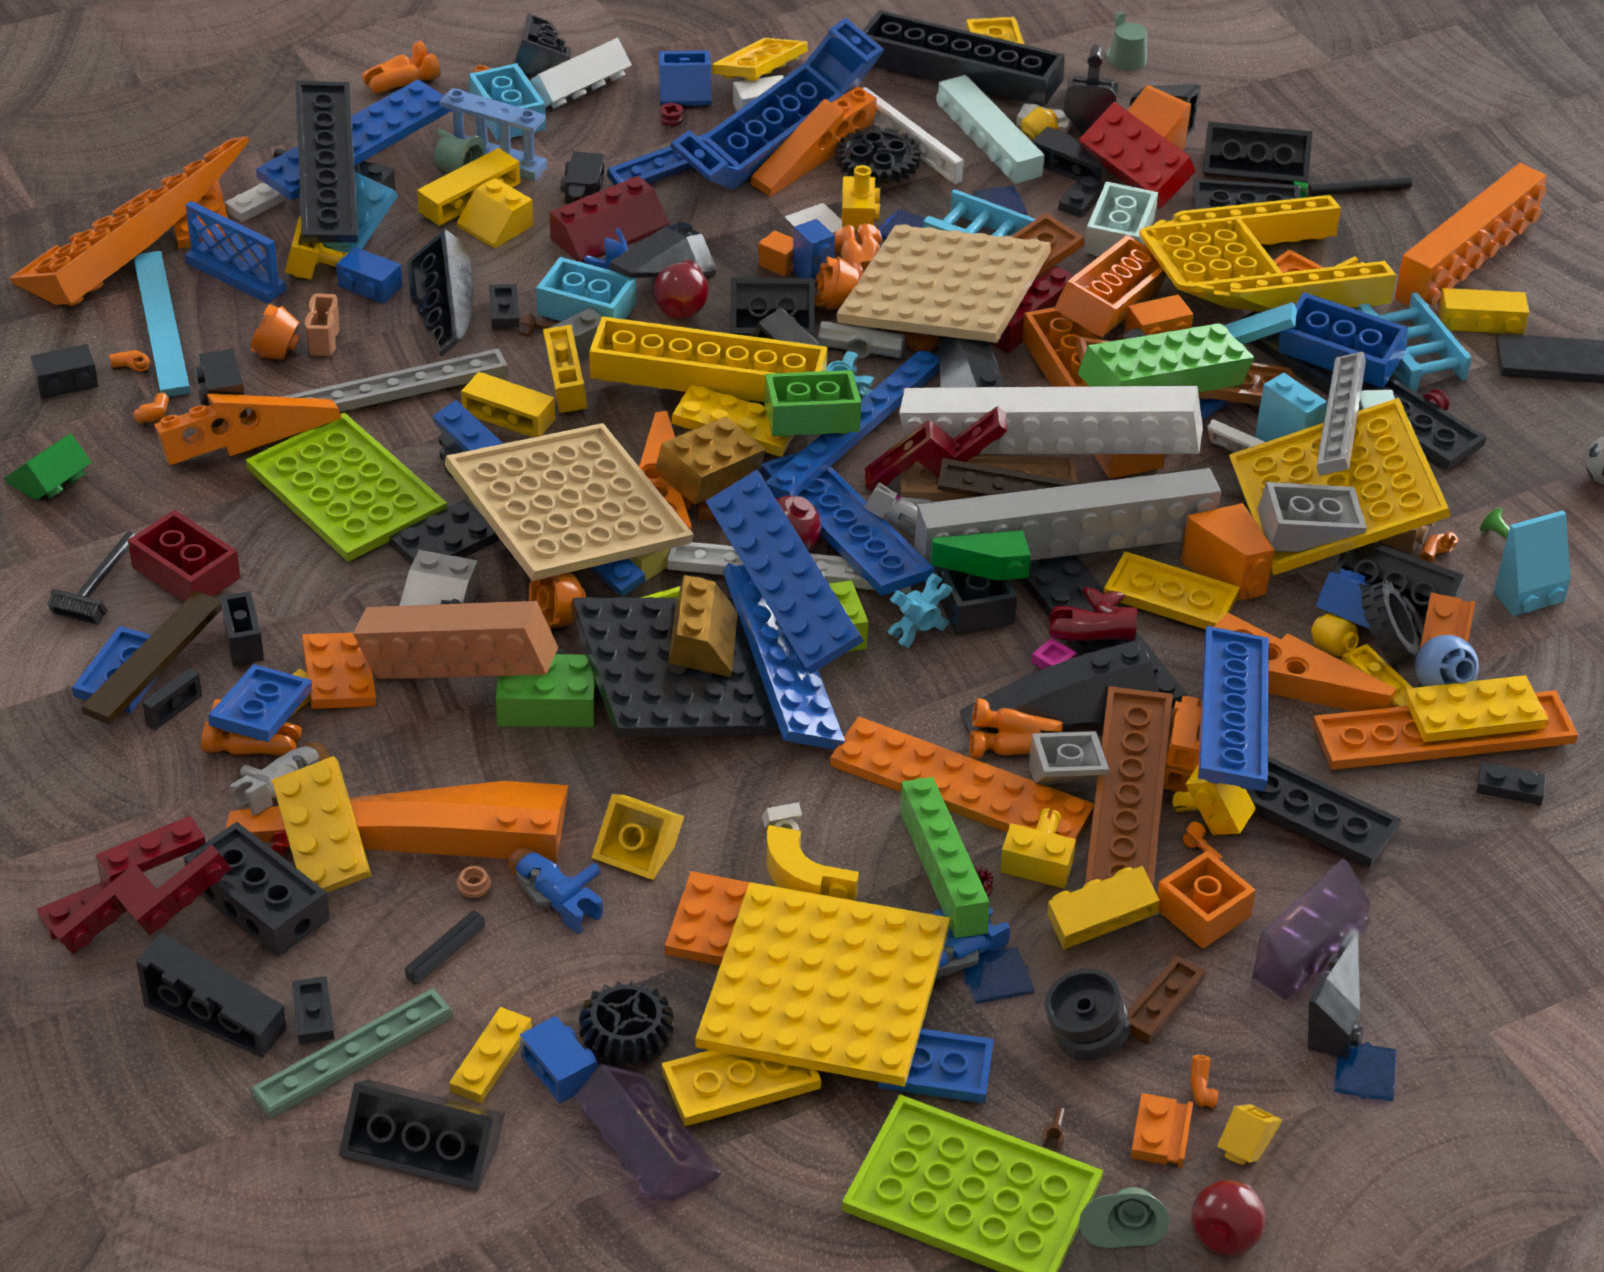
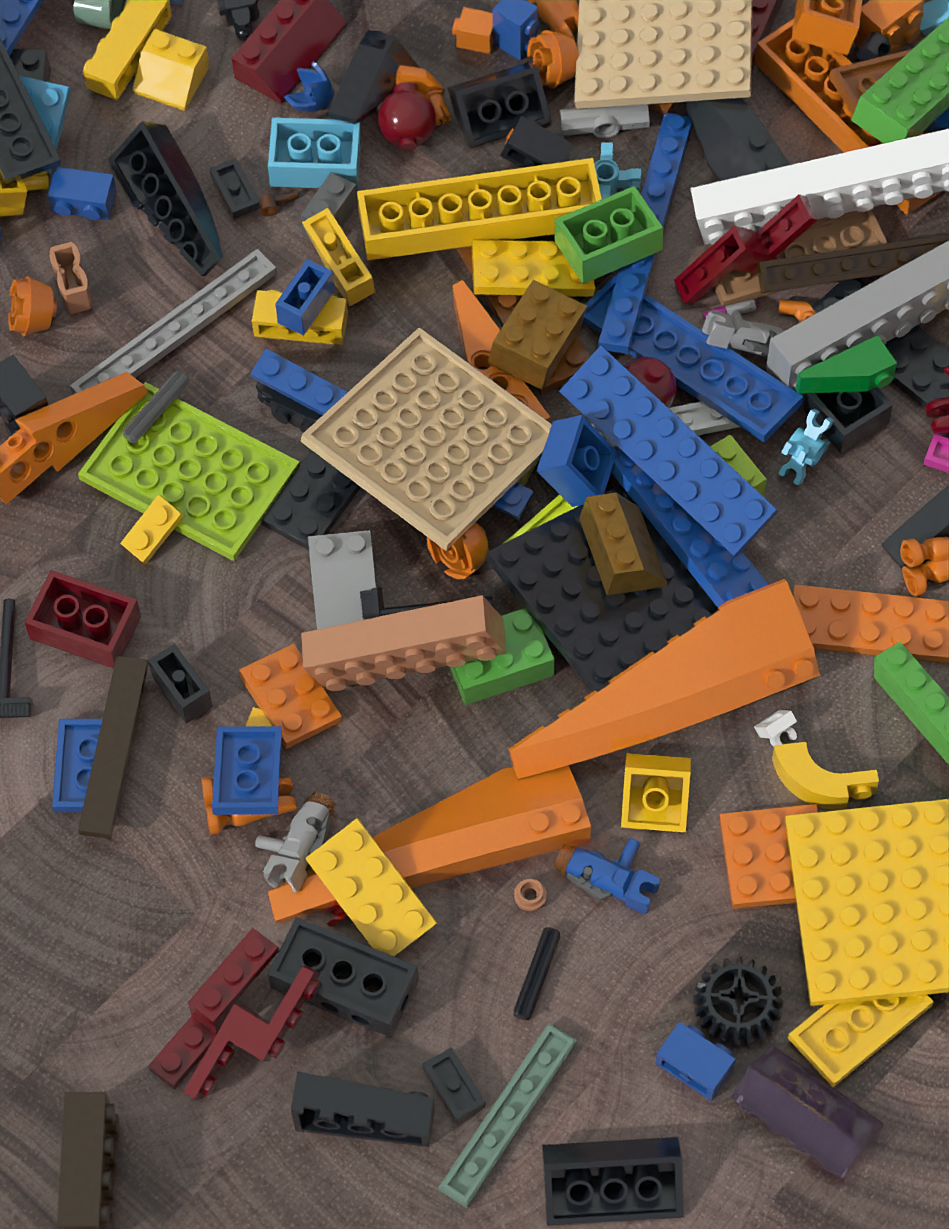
camera: 15 degrees left, 20 degrees up
black plate [142,668,202,731] -> none
yellow plate [449,1007,532,1104] -> none
none -> yellow plate [120,495,185,564]
none -> dark grey axle [122,370,189,443]
none -> blue brick [275,259,335,336]
none -> orange arm [396,65,452,126]
none -> orange wedge [508,579,820,779]
none -> blue brick [537,415,617,507]

